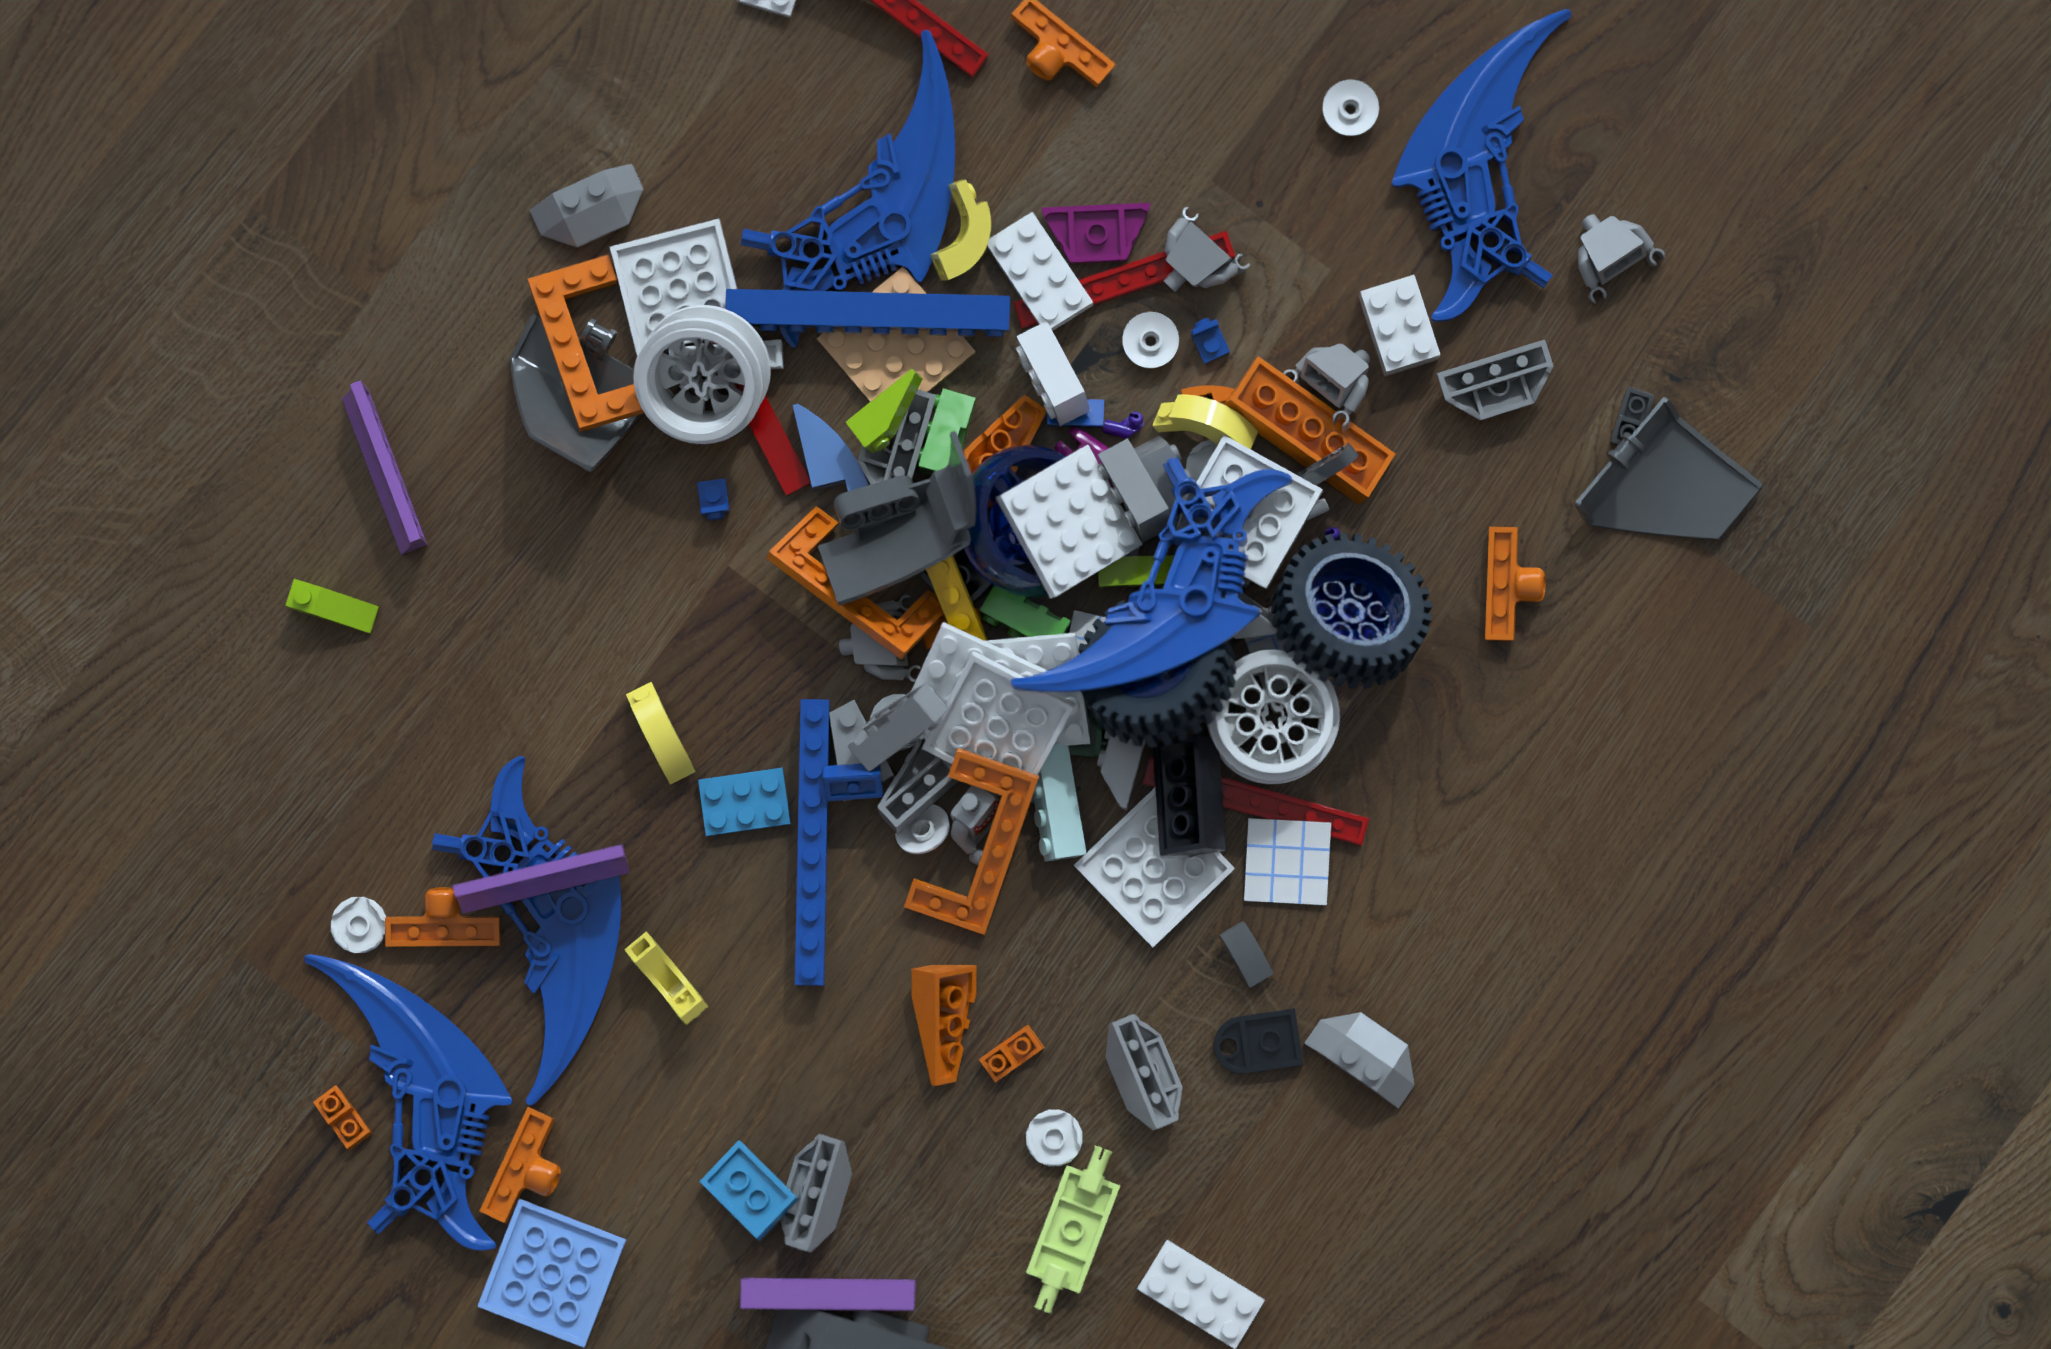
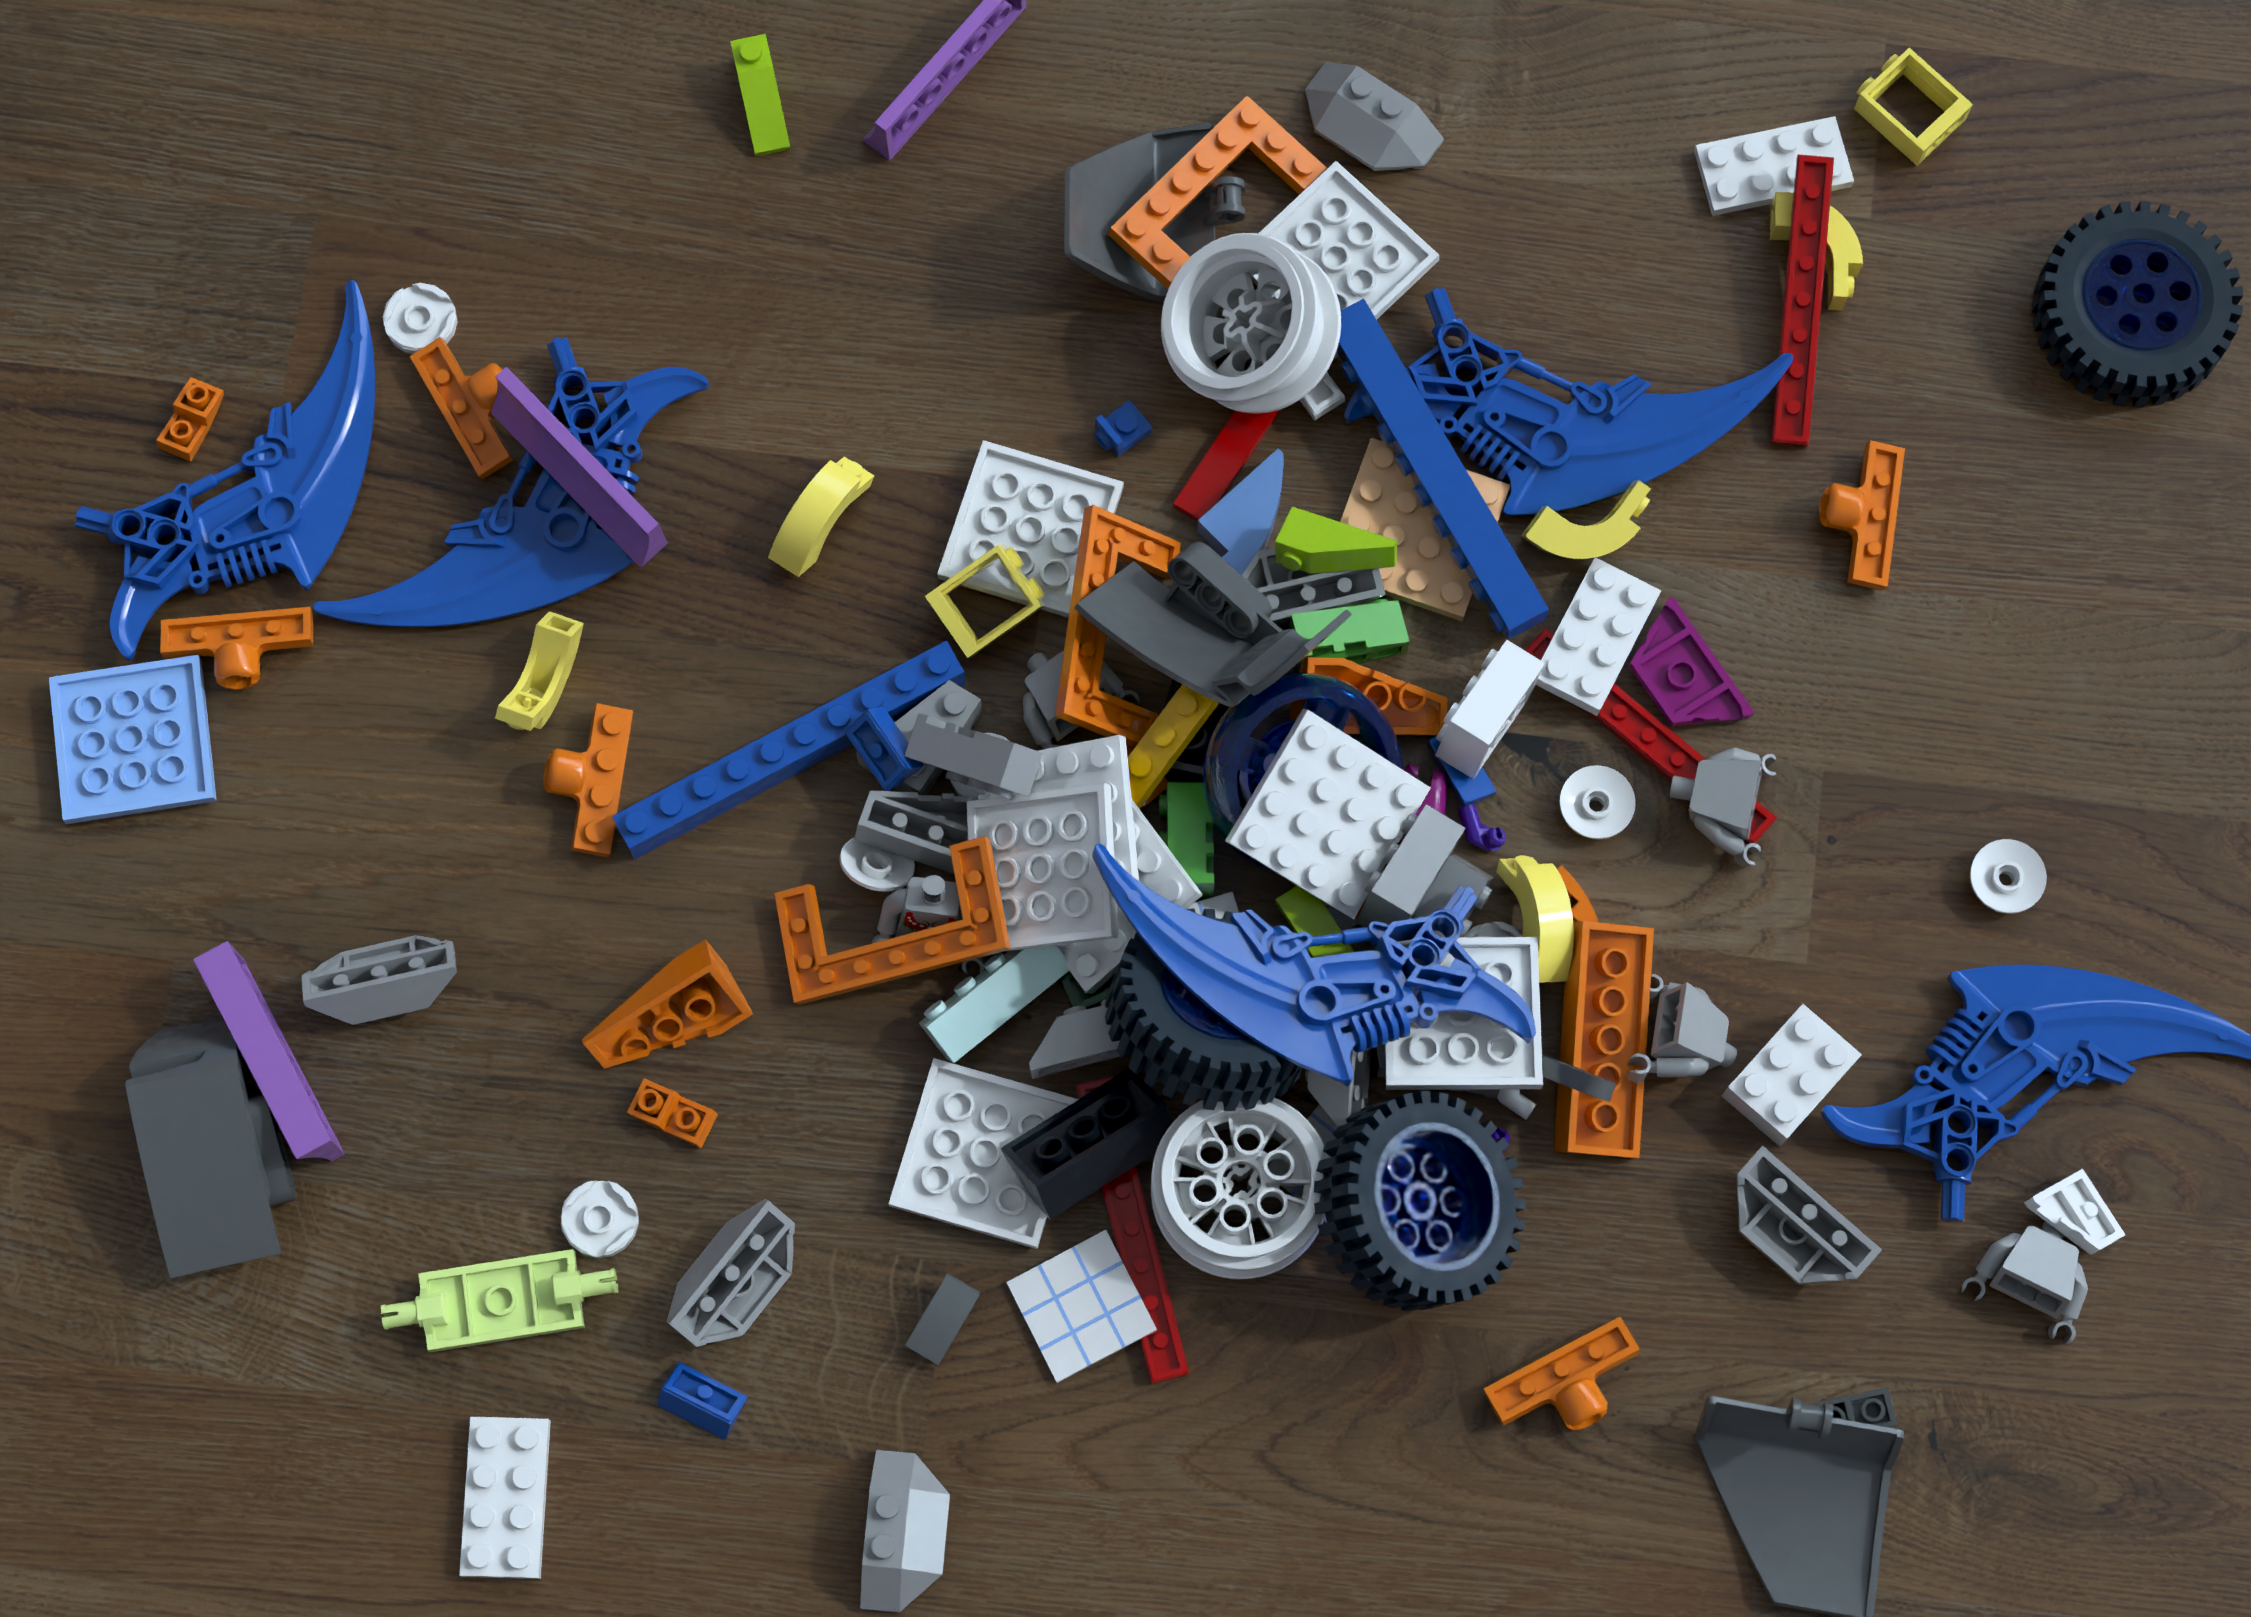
camera: 55 degrees right, 10 degrees down
dark azure plate [698,768,791,836] -> none
dark azure plate [699,1140,799,1241] -> none
blue bracket [1190,318,1230,365] -> none
black tile [1214,1008,1303,1074] -> none
none -> orange plate [543,703,633,858]
none -> blue slope [657,1362,748,1439]
none -> light yellow window [925,544,1045,658]
none -> white plate [937,440,1124,618]
none -> white wing [2024,1169,2125,1255]

